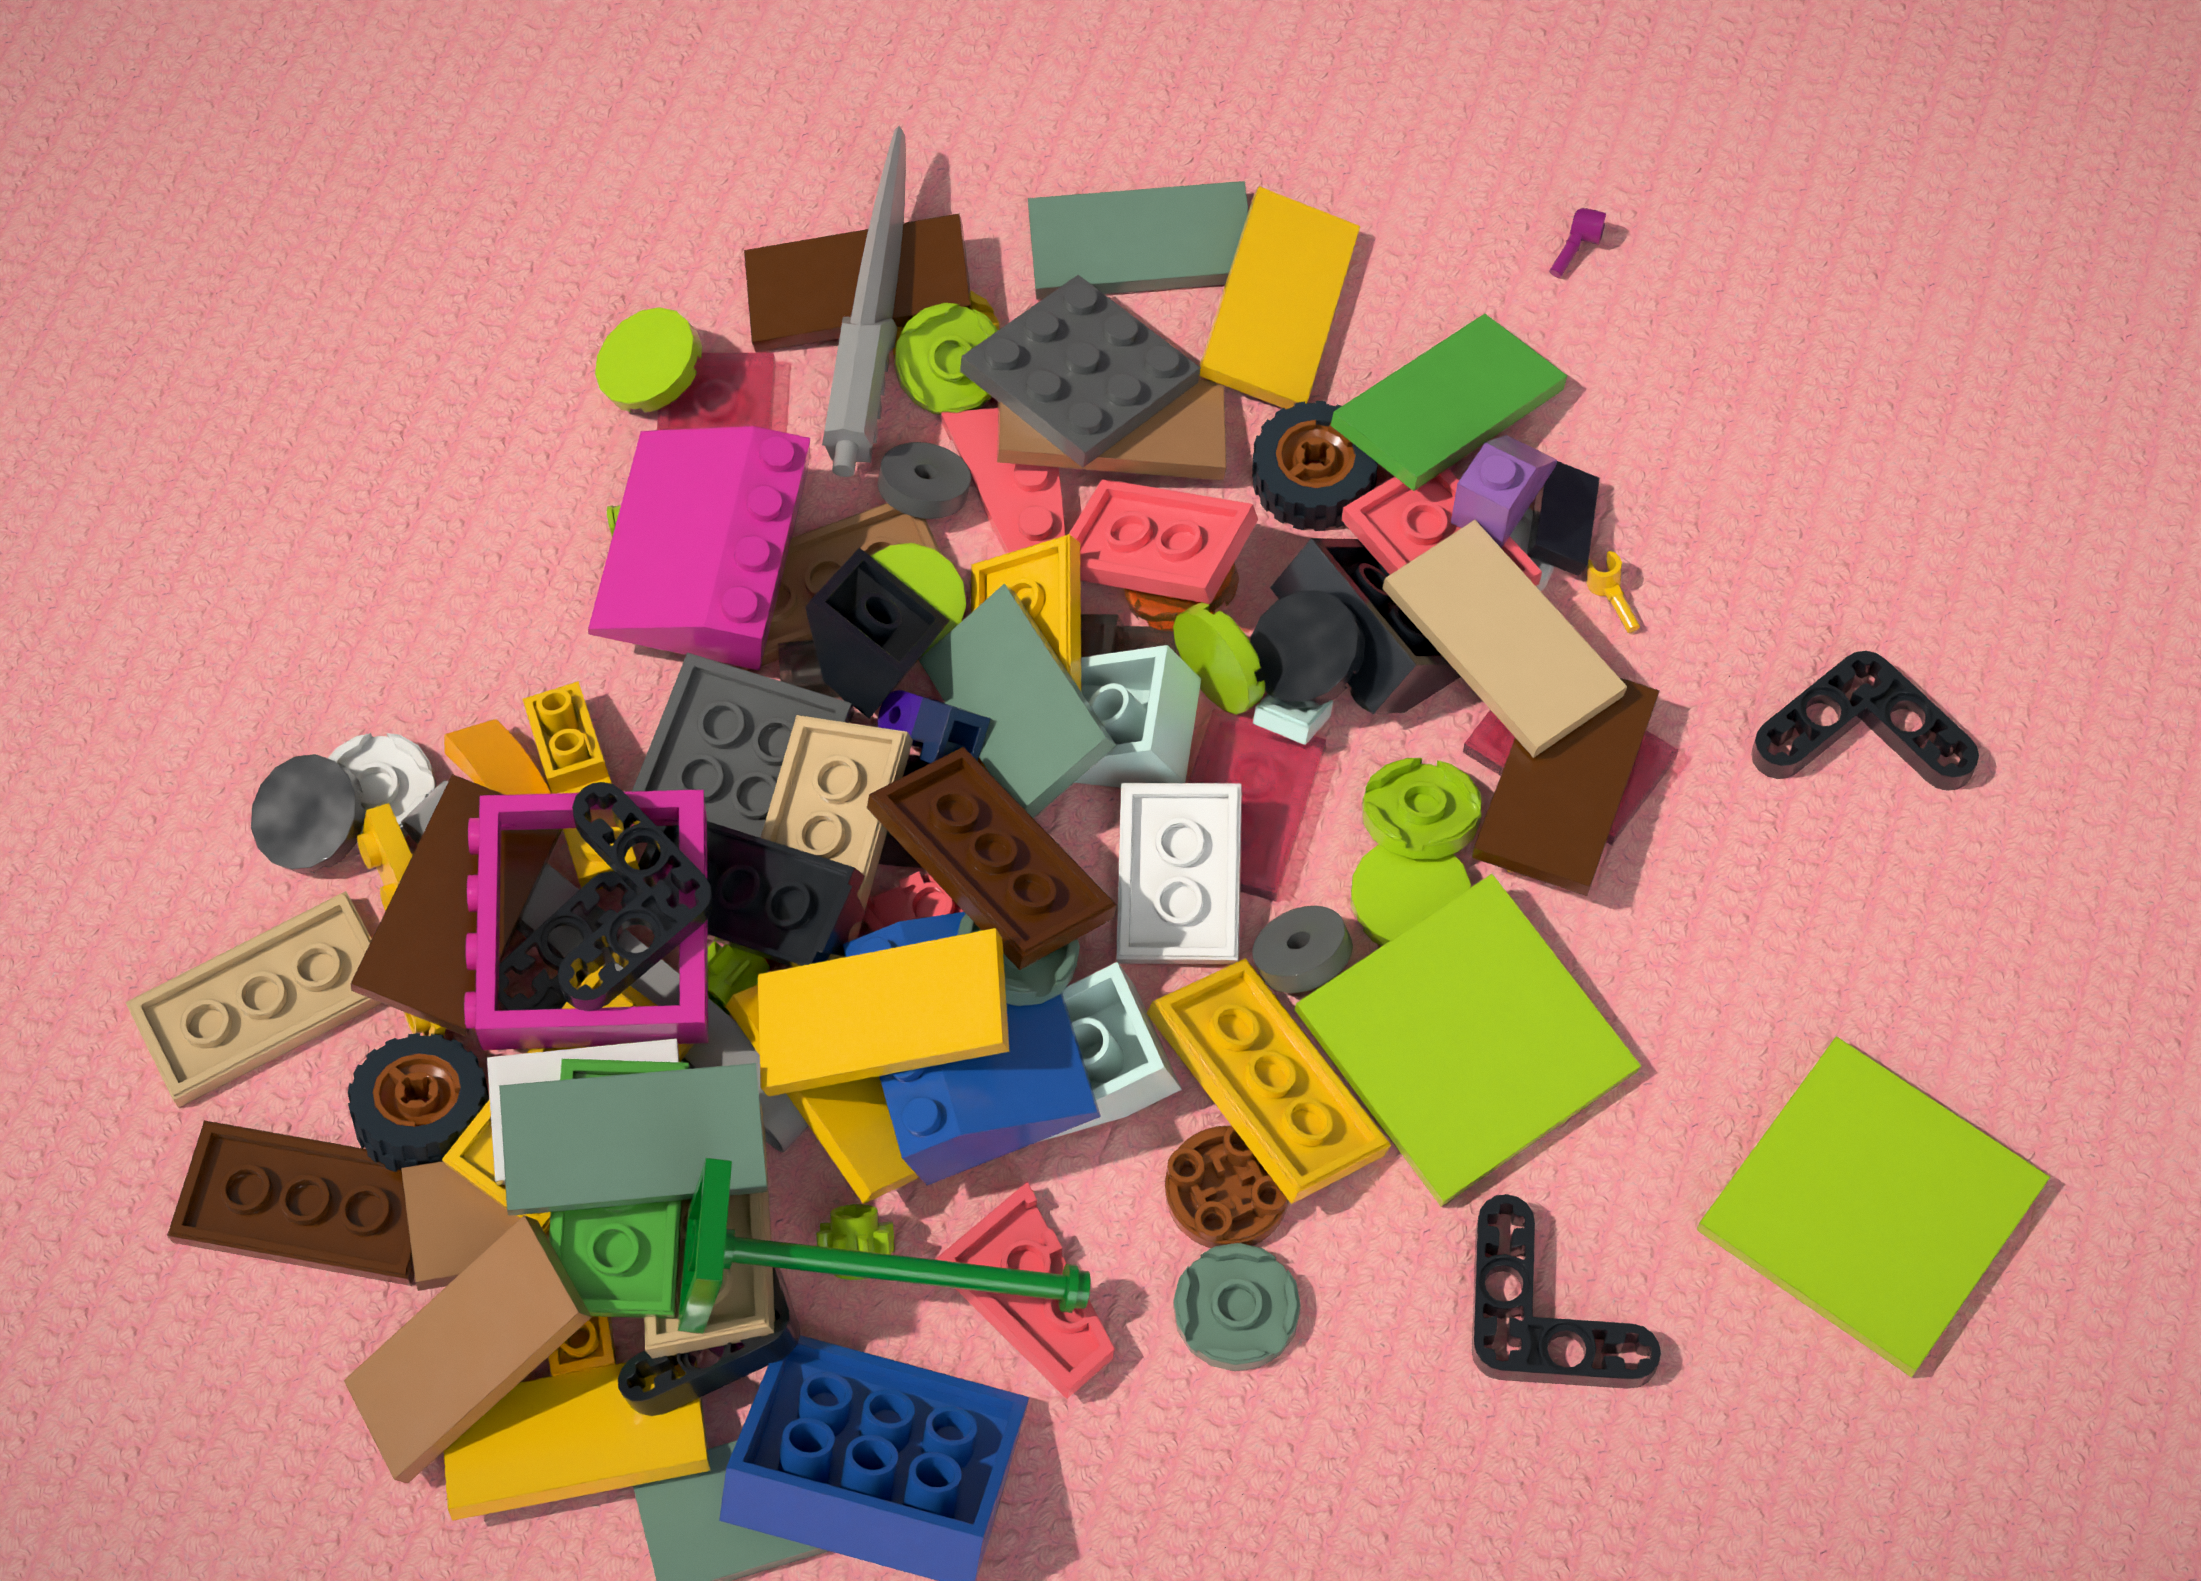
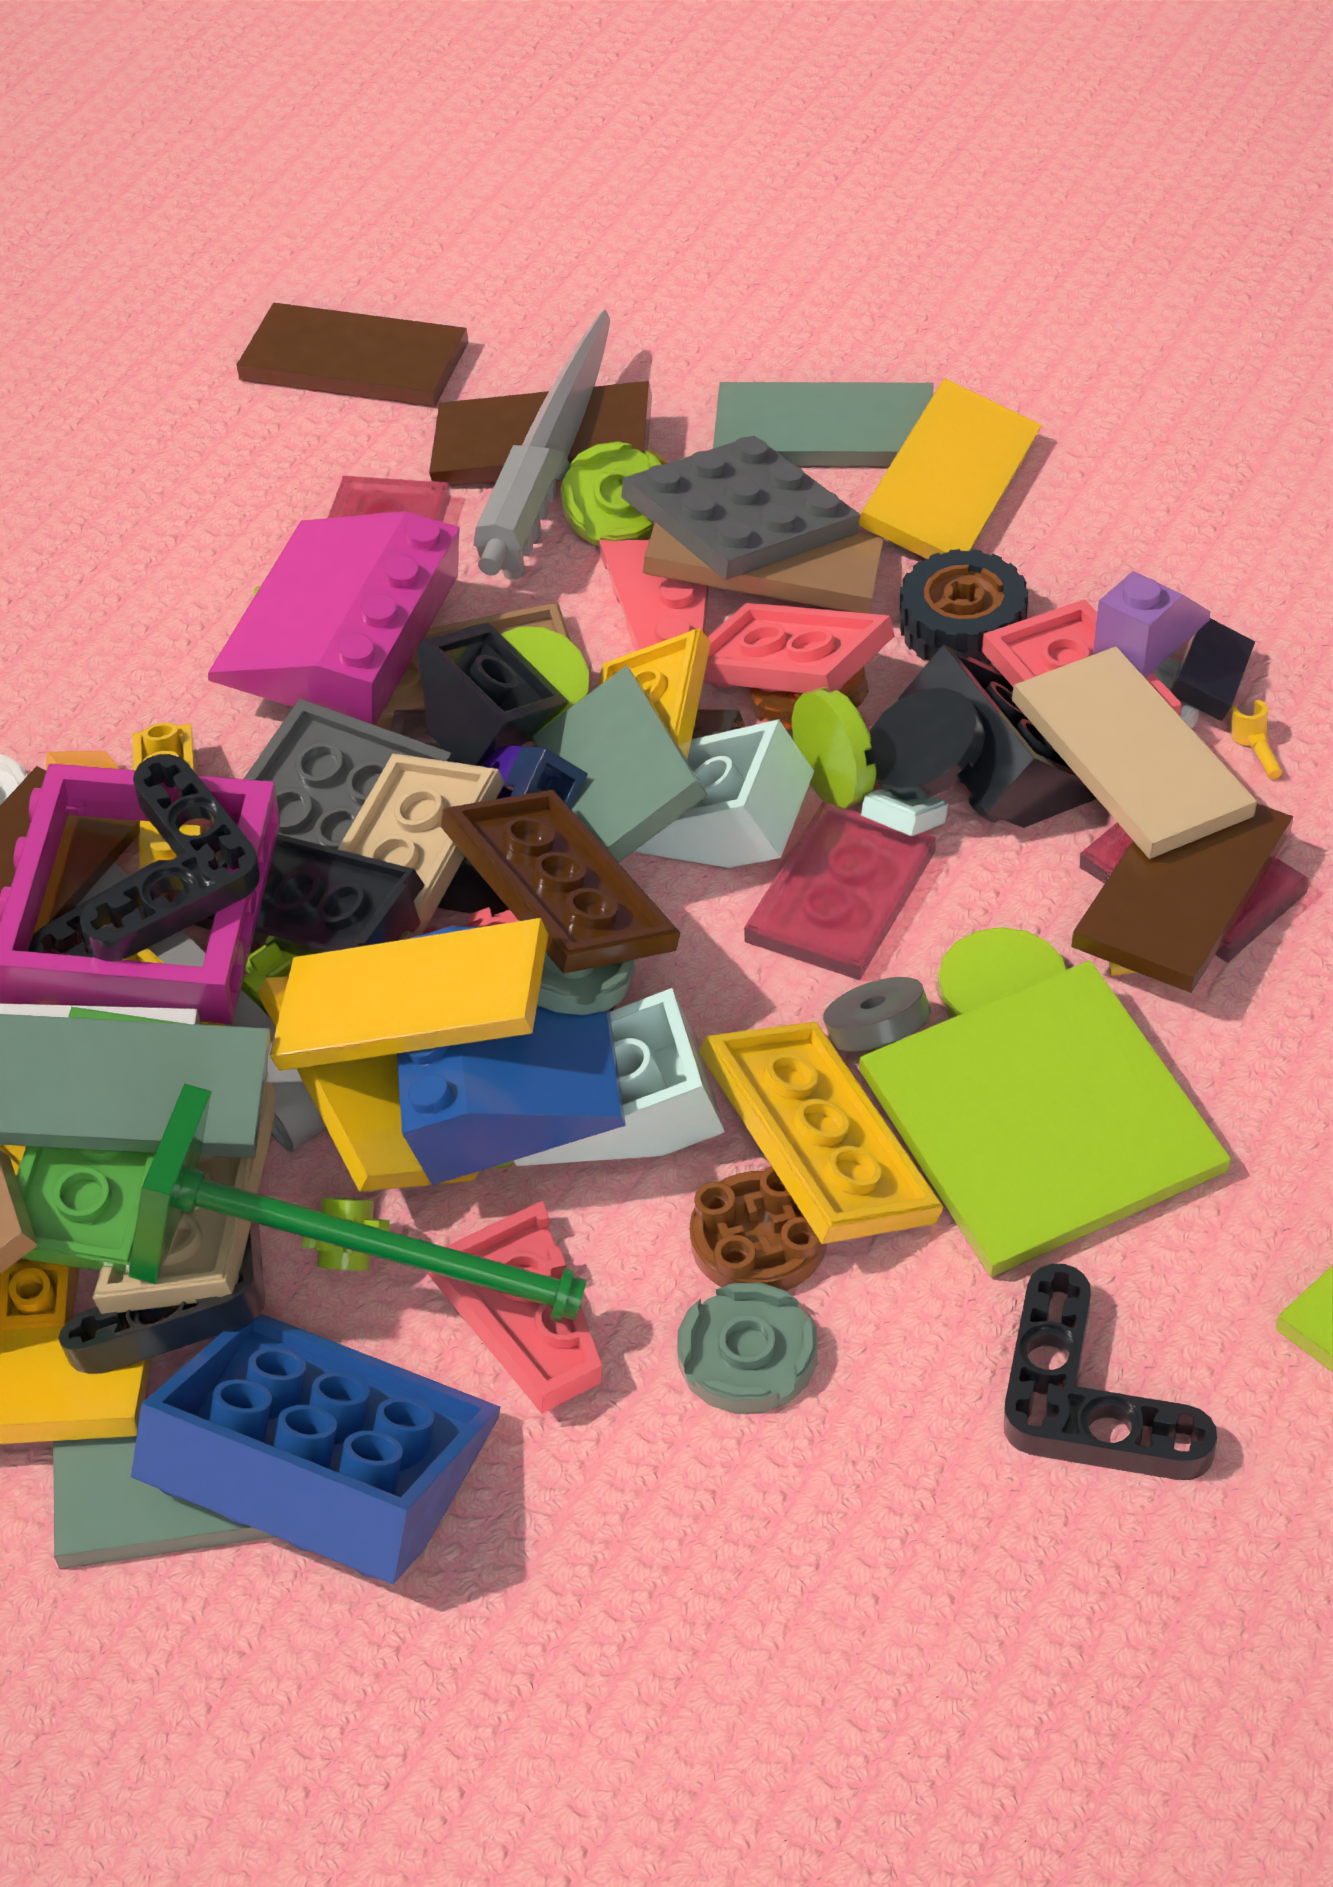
camera: 10 degrees right, 15 degrees down
lime tile [595,307,703,413] -> none
dark grey piece [878,442,971,519] -> none
white tile [1116,783,1242,965] -> none
bright green tile [1330,313,1567,491] -> none
lime tile [1362,758,1481,859] -> none
magenta hand [1549,208,1606,278] -> none
none -> reddish brown tile [236,302,468,407]

